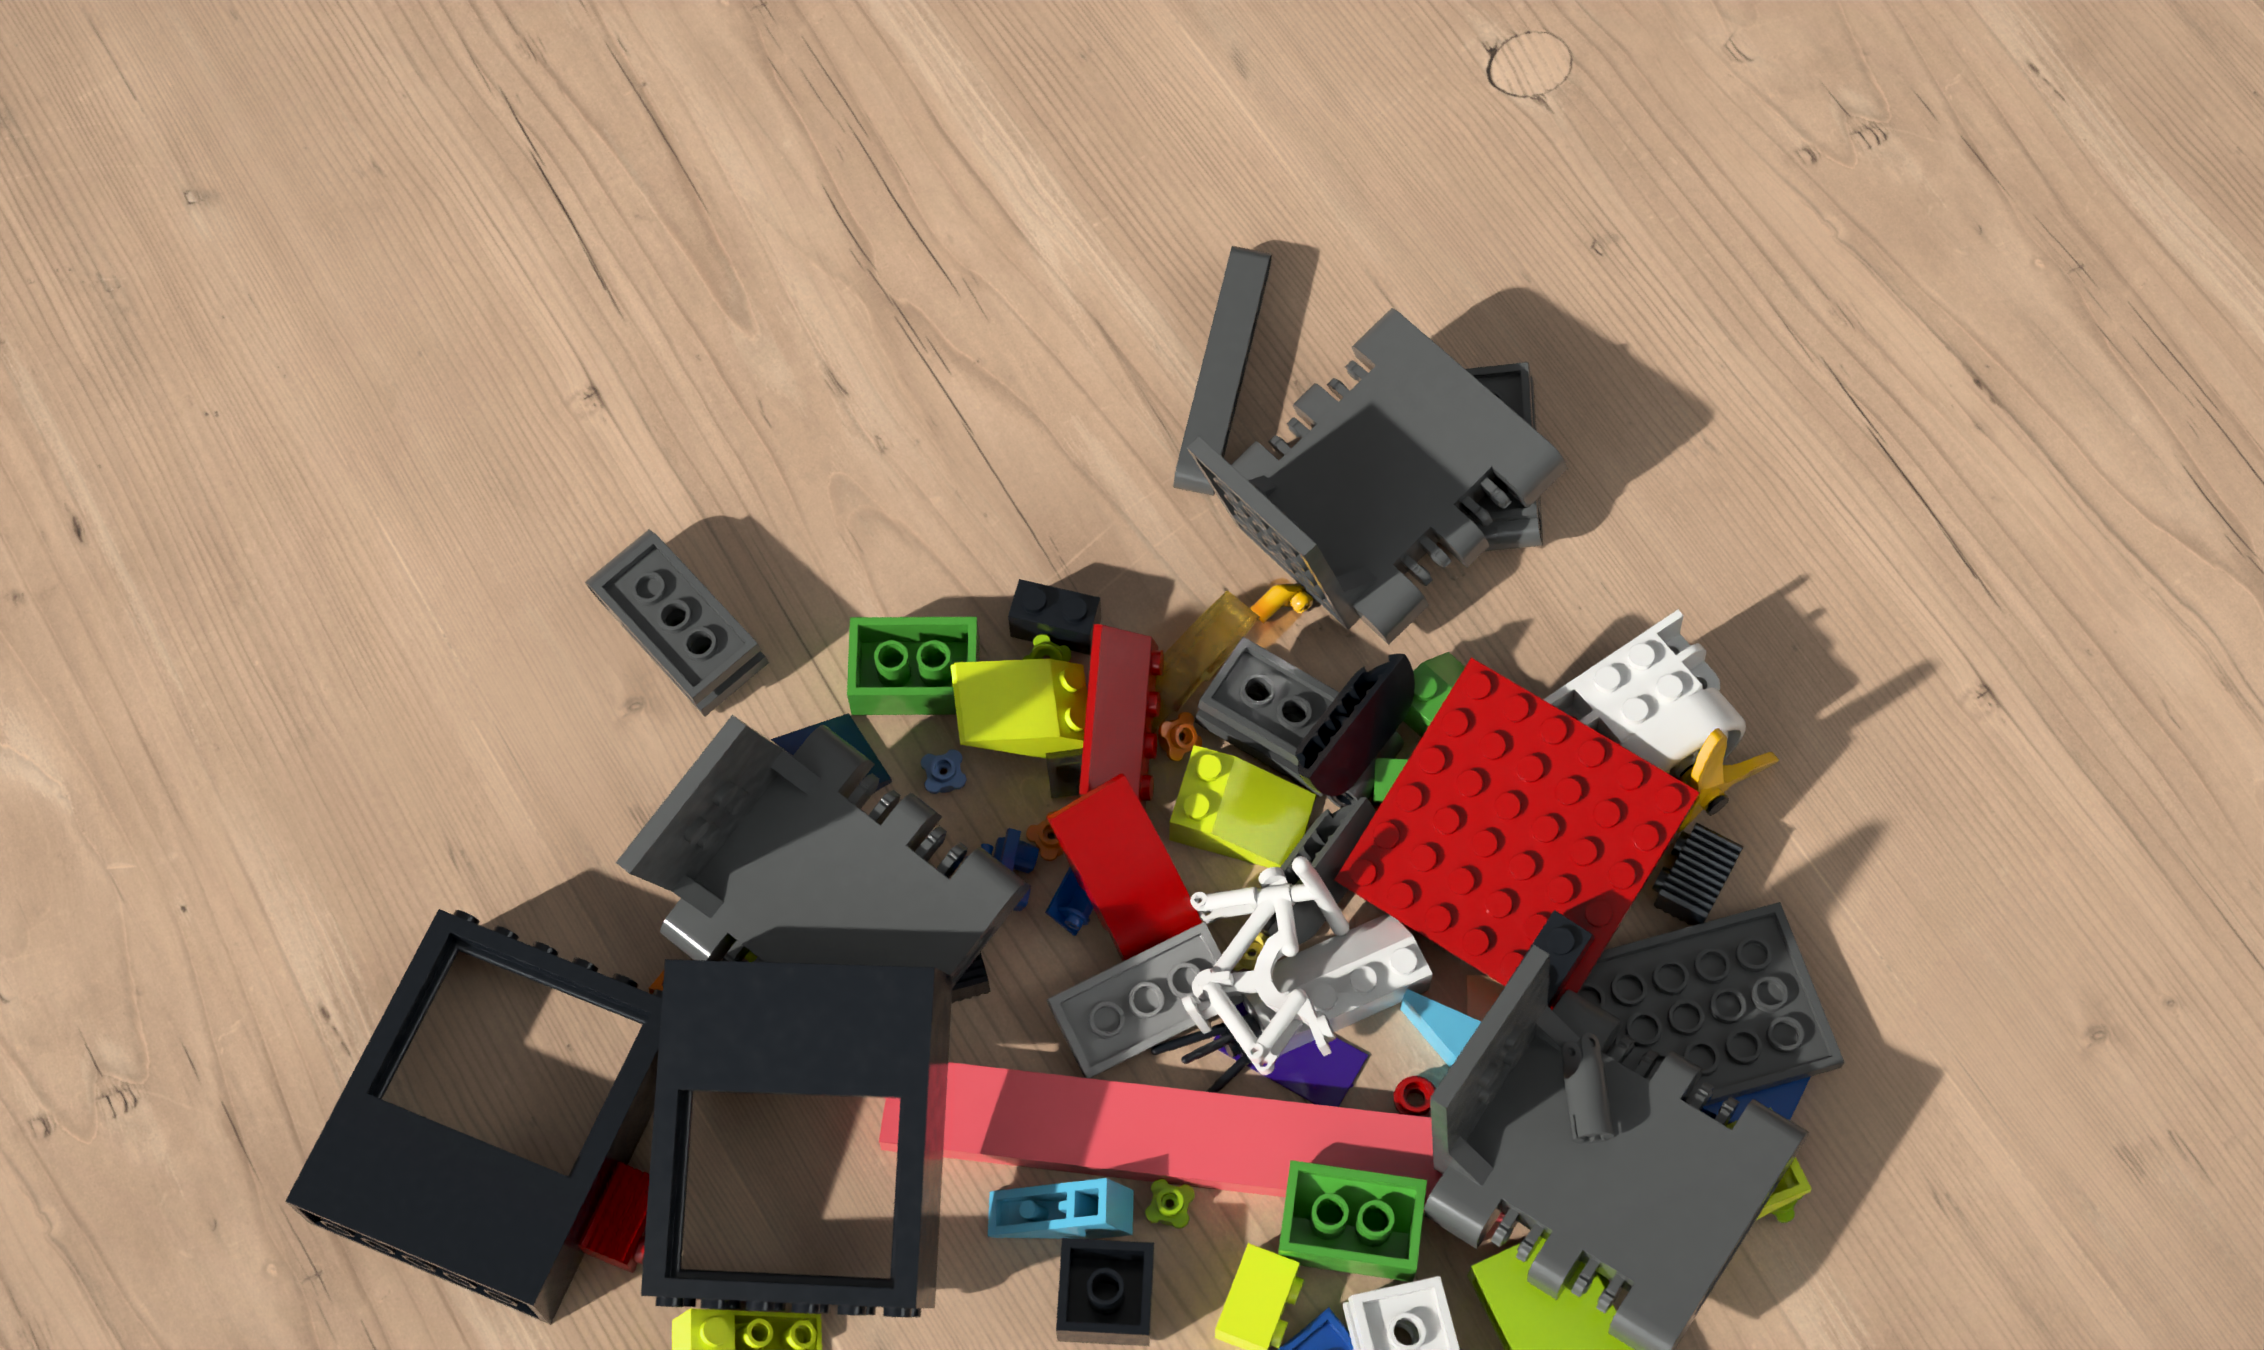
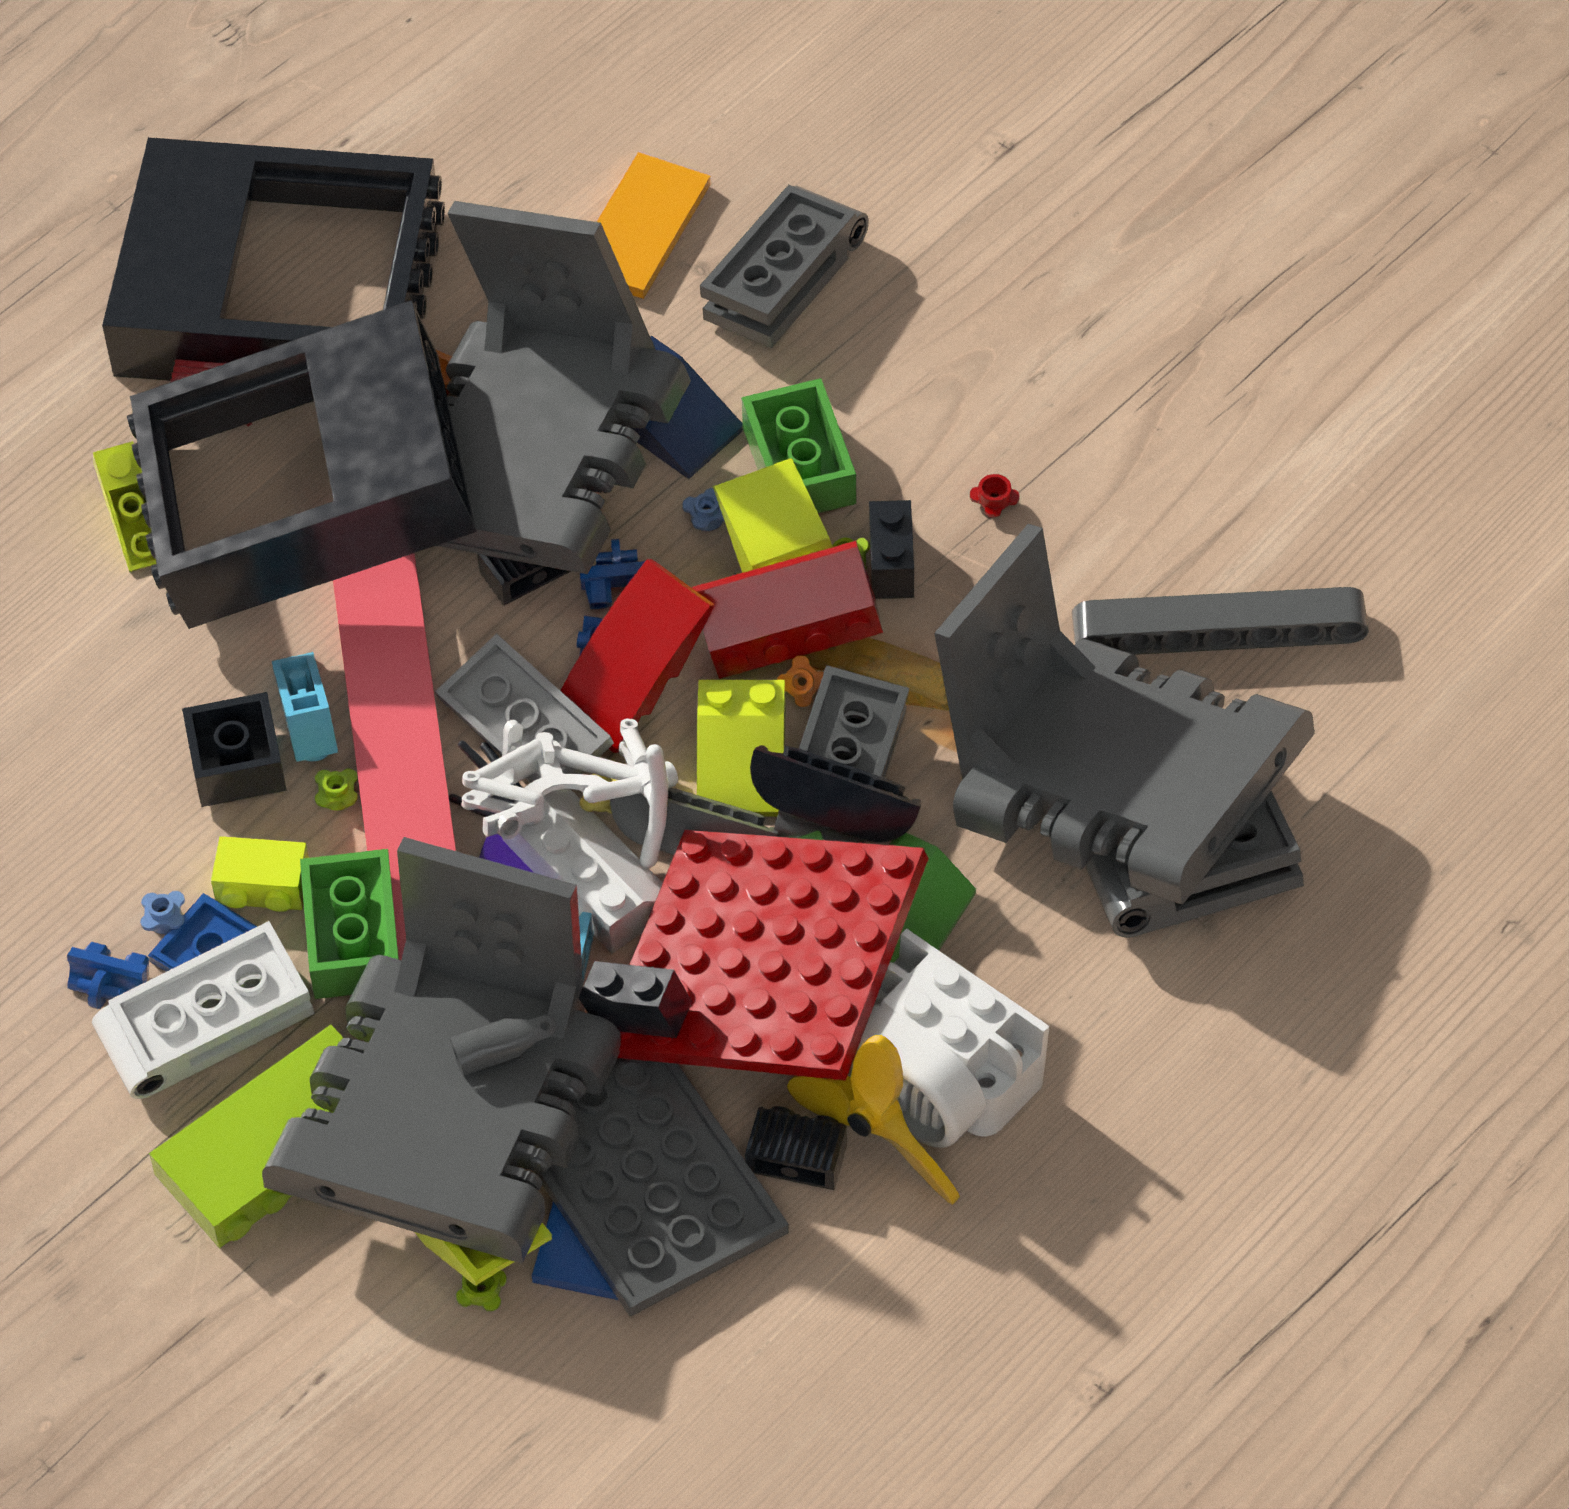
camera: 75 degrees right, 10 degrees down
none -> light orange tile [597,152,711,299]
none -> red plate [970,474,1020,517]

